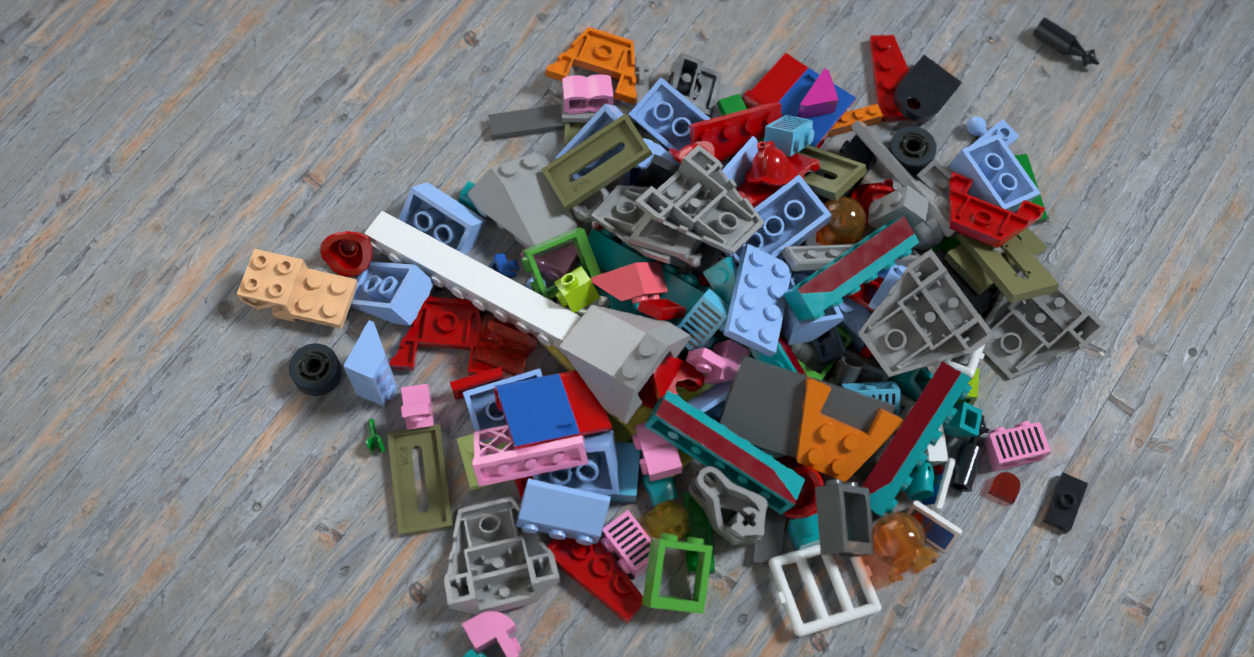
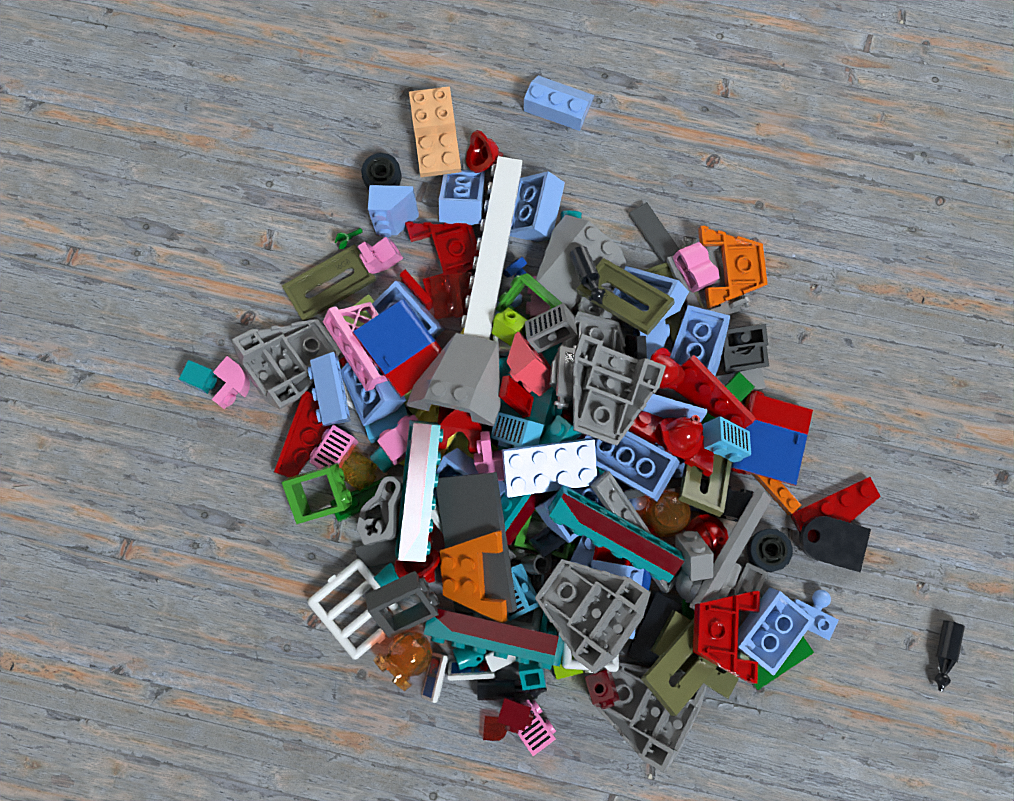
camera: 70 degrees right, 10 degrees up
dark pink slope [797,68,838,118] -> none
black plate [1043,472,1088,533] -> none
none -> dark red brick [497,697,535,734]
none -> light blue slope [524,75,594,131]
none -> light grey brick [525,303,577,353]
none -> black wheel [569,246,606,305]
none -> dark red brick [585,670,620,709]

